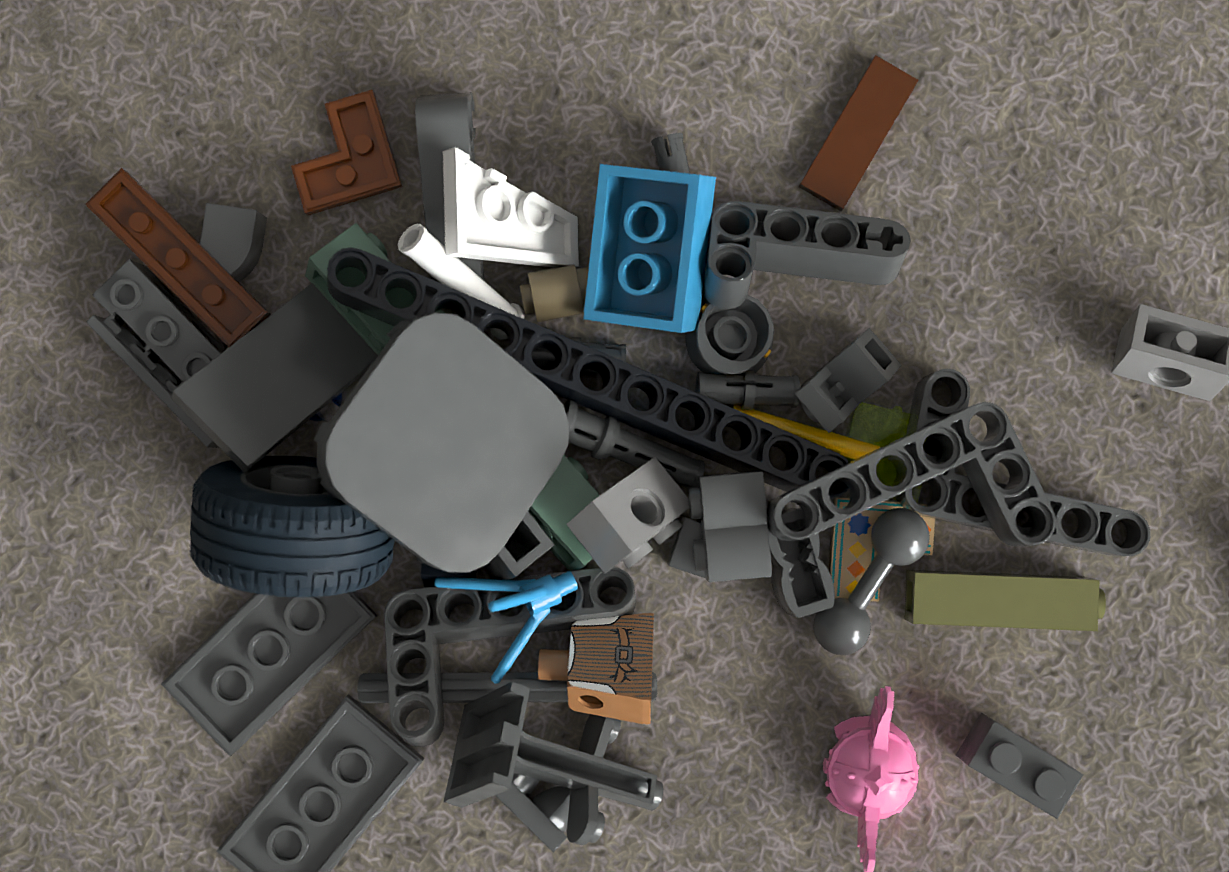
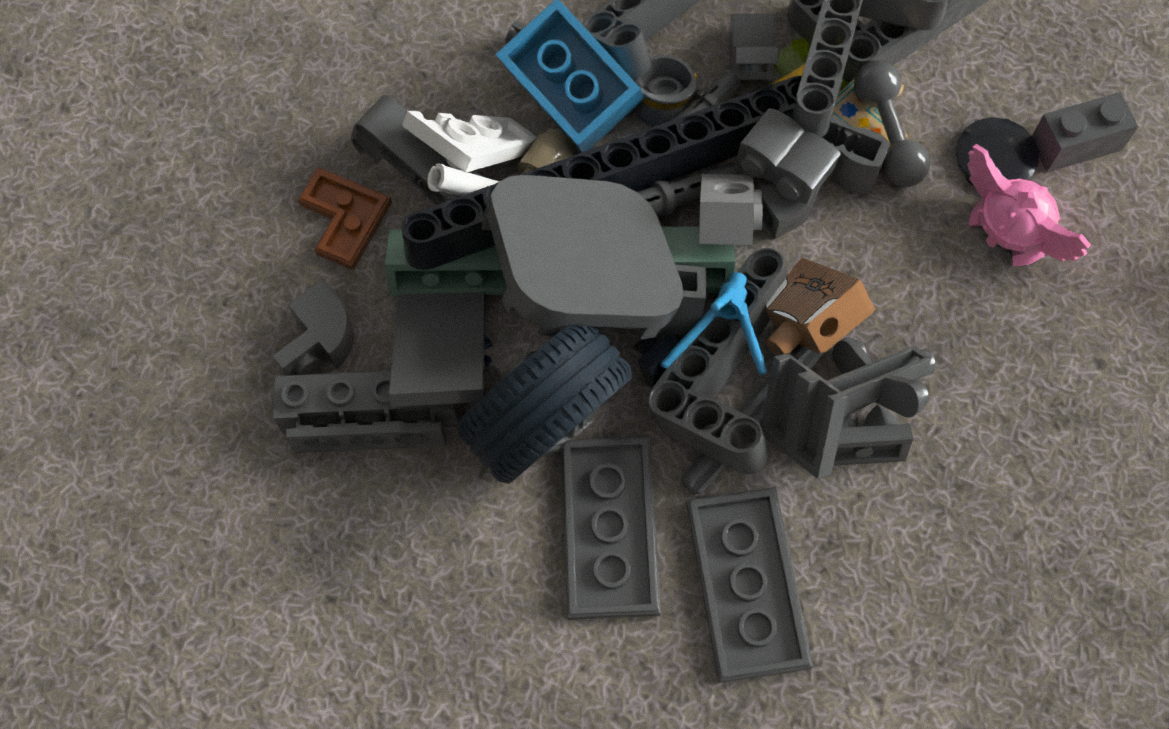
camera: 50 degrees left, 20 degrees down
reddish brown tile [85,168,271,347] -> none
olive brick [904,570,1106,631] -> none
none -> black dish [956,117,1039,186]

